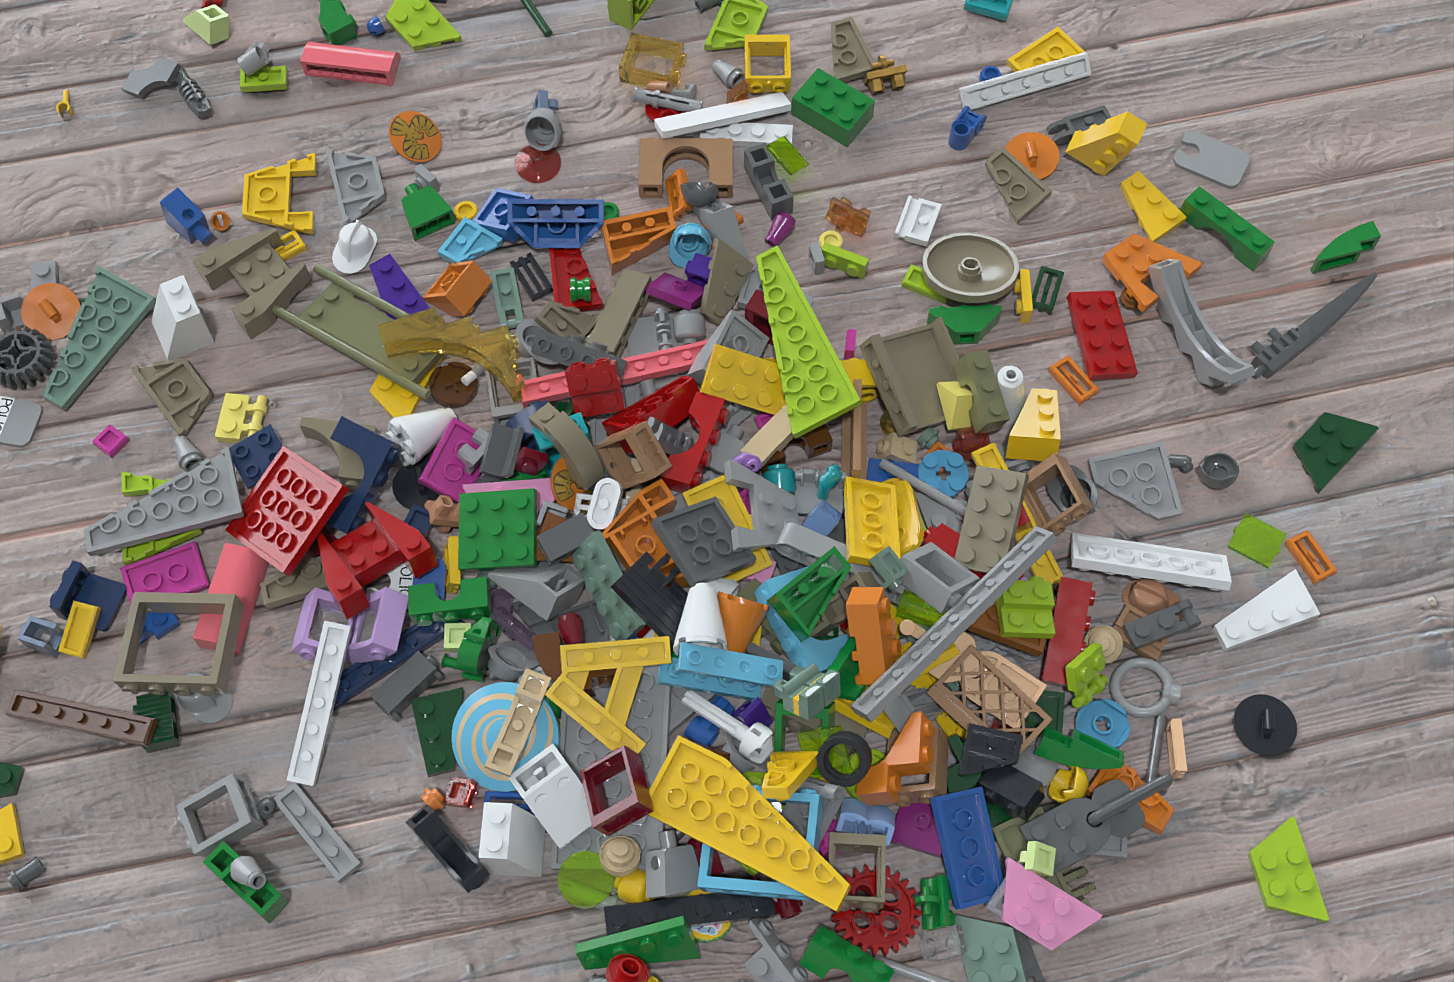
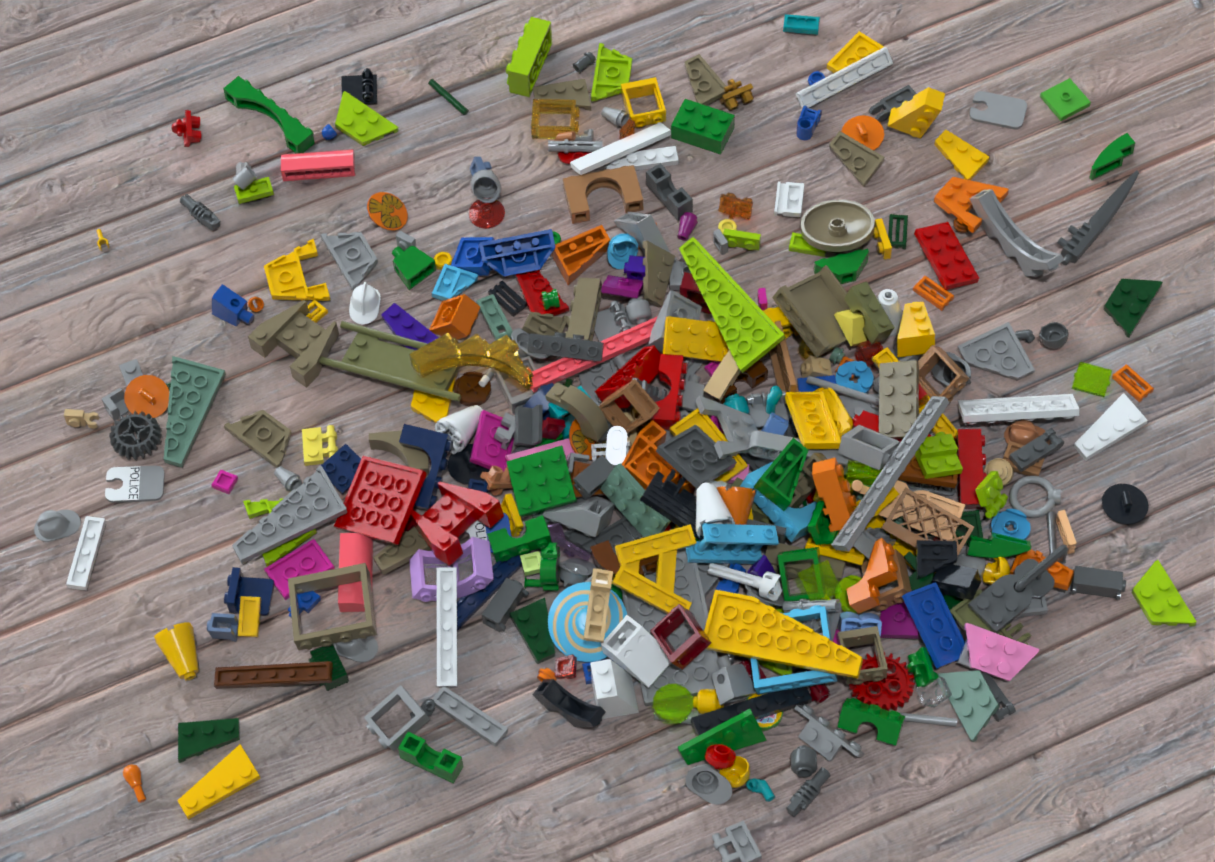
camera: 10 degrees left, 5 degrees down
dark grey pin [7,856,46,890] -> none
tile [121,57,181,99] -> none
white slope [151,275,215,362] -> none
yellowish green slope [183,4,229,45] -> none
light grey cone [230,856,266,890] -> none
dark red cone [557,613,584,645] -> none
red plate [565,357,626,417] -> none
tan plate [600,835,641,877] -> none
orange tile [665,168,692,221] -> none
dark grey hair [680,181,719,206] -> none
medium lavender arm [732,452,762,472] -> none
yellow wing [761,751,818,801] -> none
clear neon green piece [765,136,809,176] -> none
sand green hips [774,663,841,721] -> none
black tyre [817,731,872,787] -> none
sand green bracket [869,546,909,591] -> none
yellowish green tile [1019,841,1056,876] -> none
green arch [1181,186,1275,271] -> none
none -> dark tan wing [533,79,592,111]
none -> bright green plate [1040,78,1091,121]
none -> dark grey brick [1071,566,1126,600]

